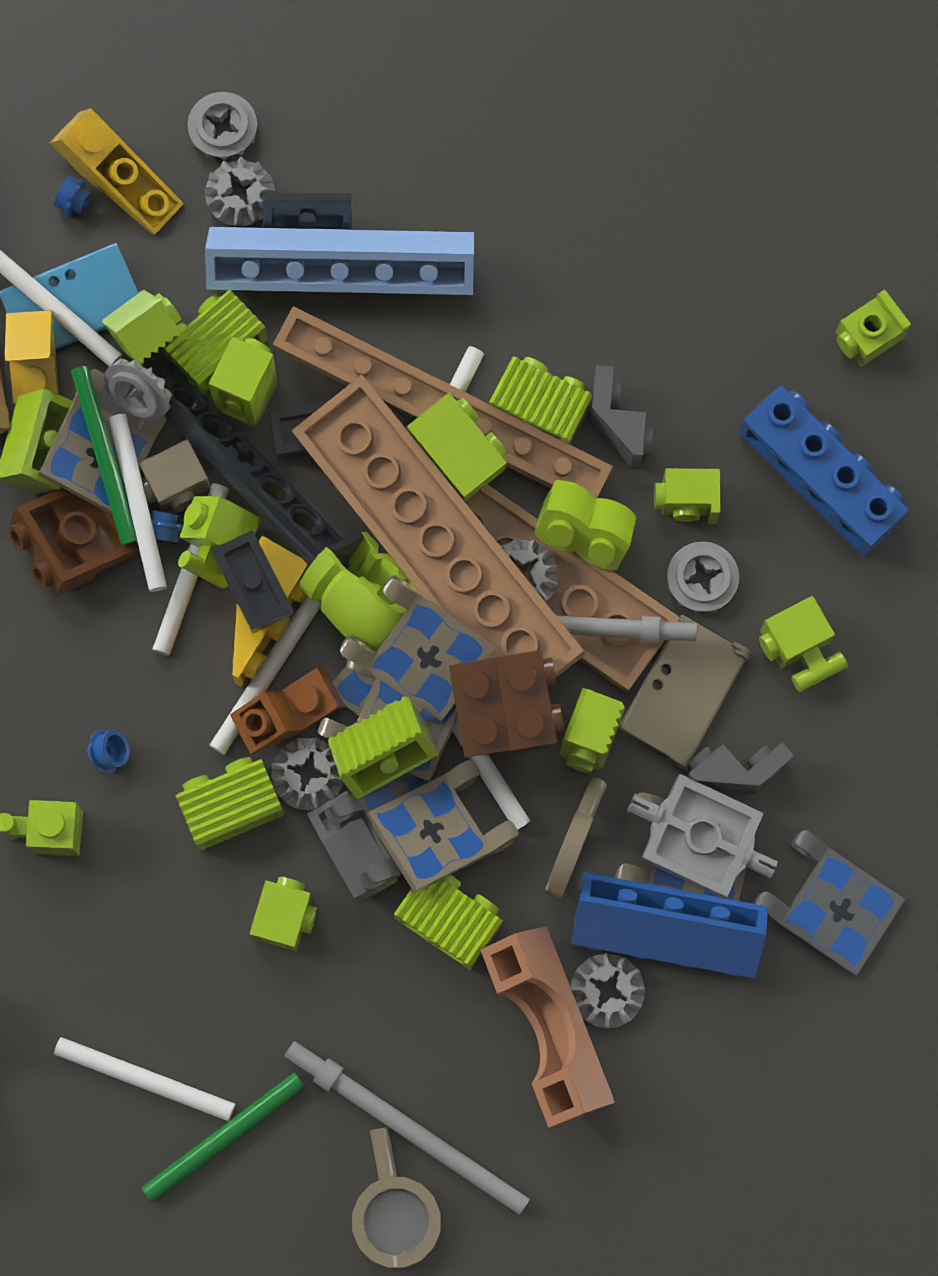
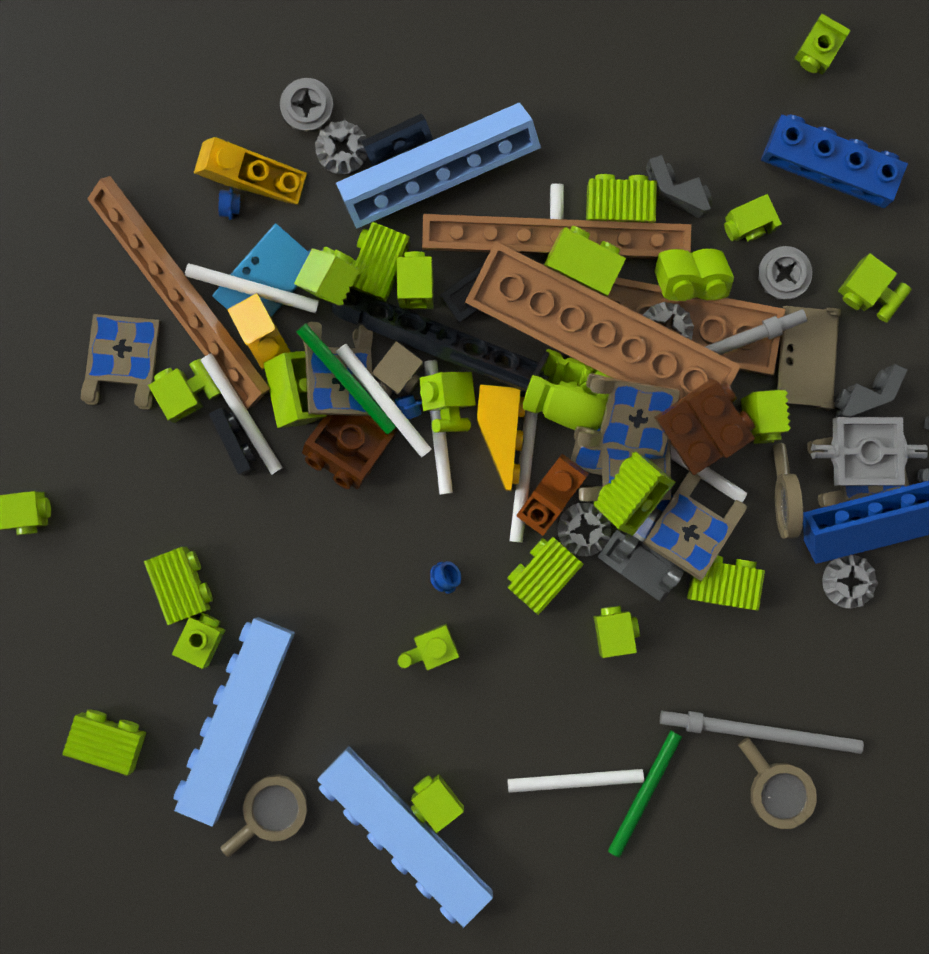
camera: 20 degrees left, 10 degrees up
light grey gear [104,358,172,421] -> none
black plate [211,530,294,634] -> none
nougat arch [481,926,615,1128] -> none

